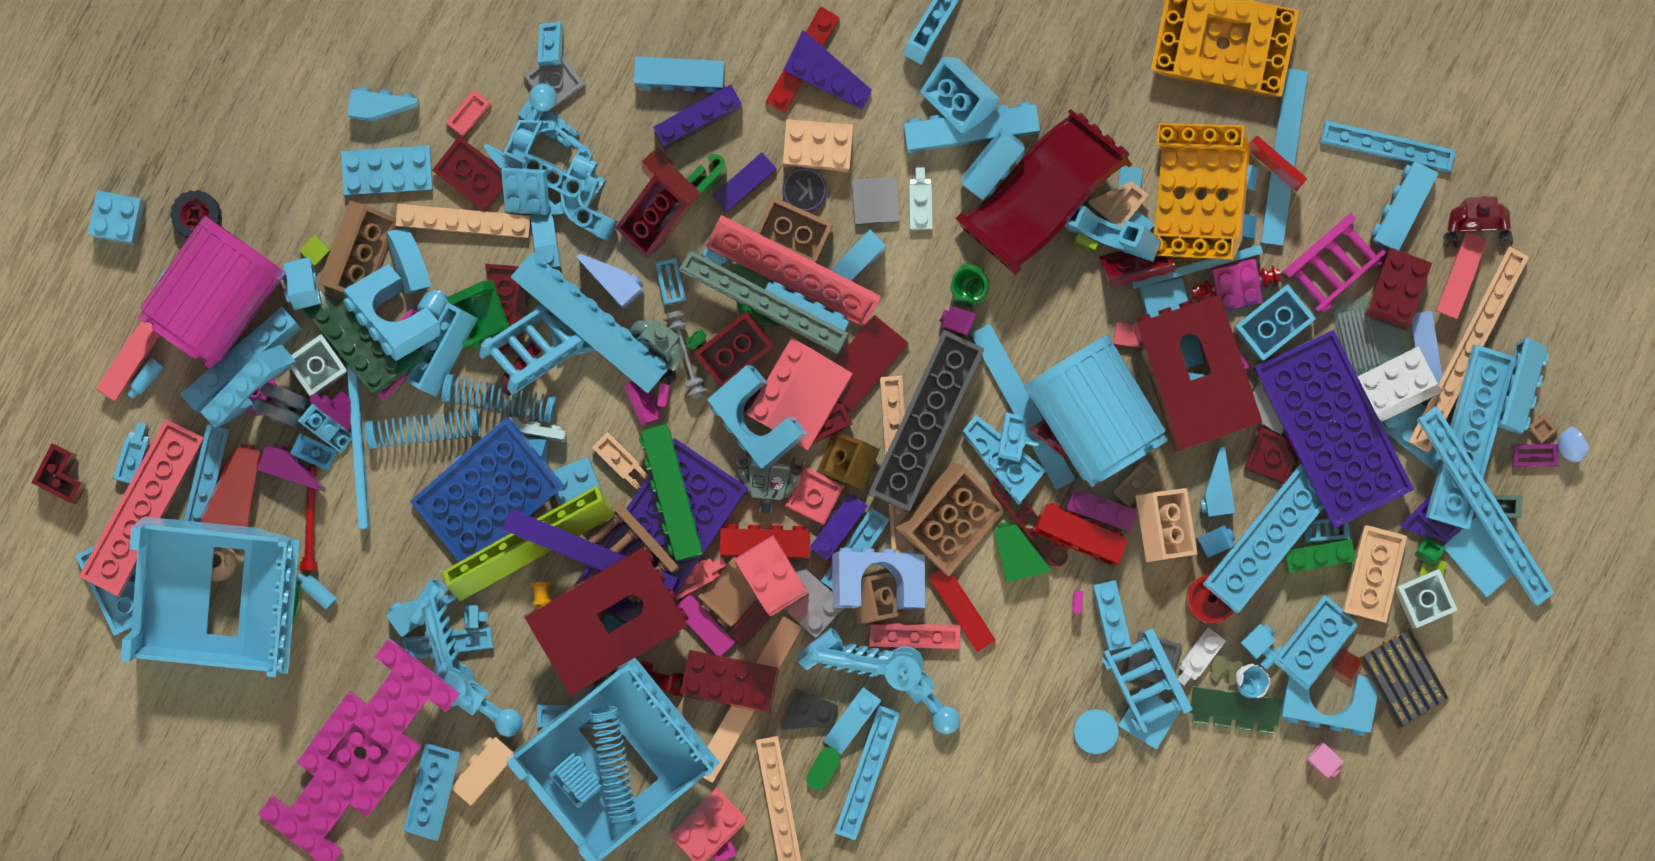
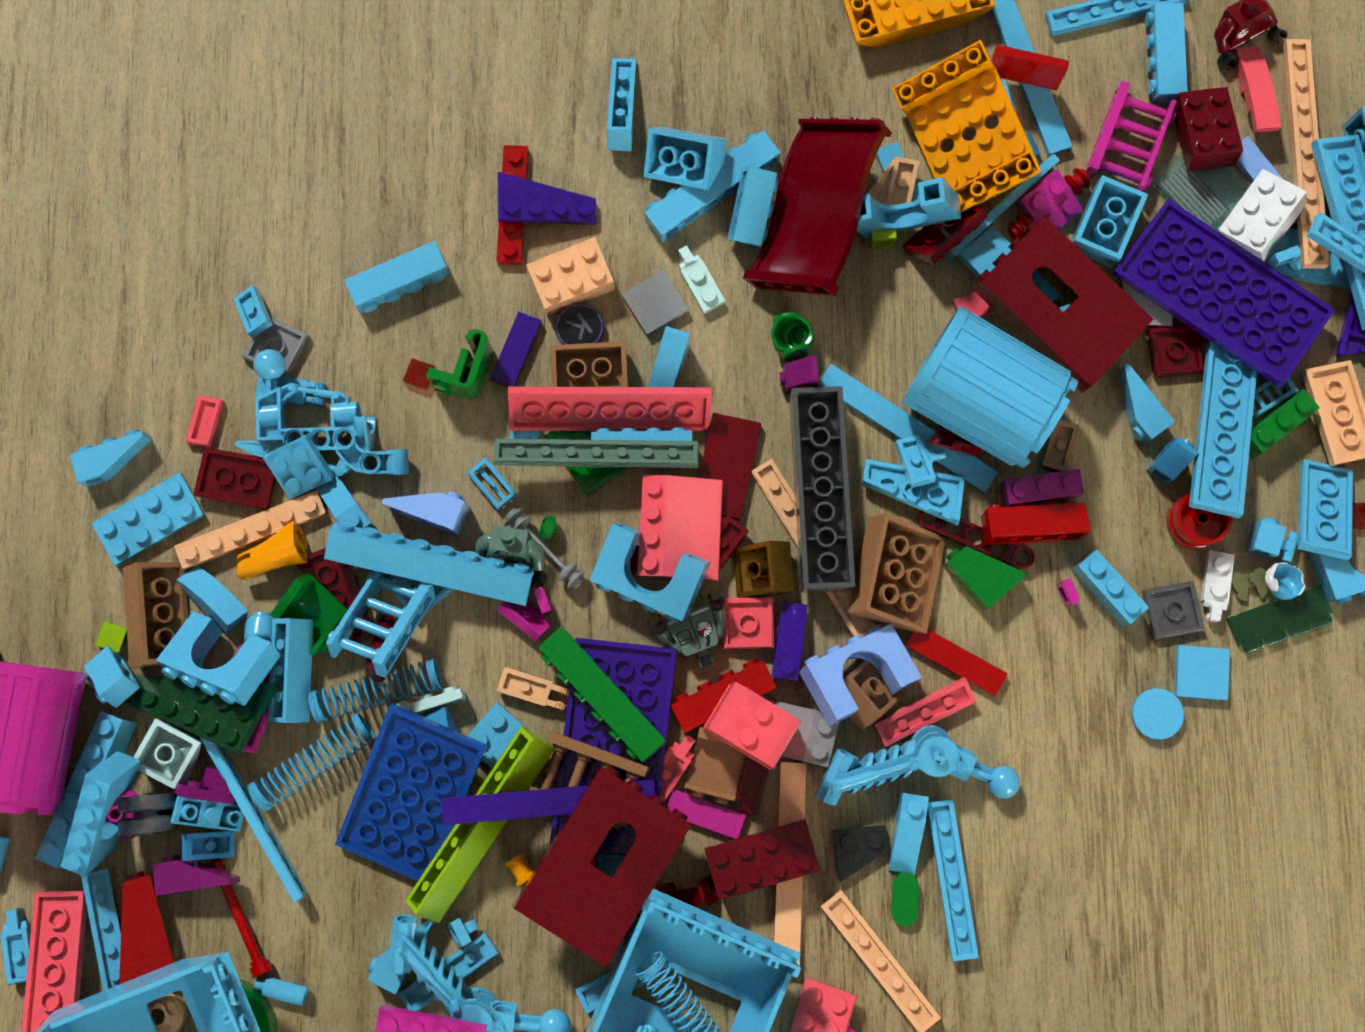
camera: 30 degrees left, 5 degrees down
dark red brick [615,163,702,258] -> none
dark purple brick [653,84,743,150] -> none
dark red brick [694,311,776,387] -> none
medium azure plate [821,507,890,589] -> none
medium azure fence [1101,628,1193,733] -> none
light nougat brick [1136,488,1197,562] -> none
none -> light orange piece [236,521,308,580]
none -> medium azure tile [1266,245,1302,269]

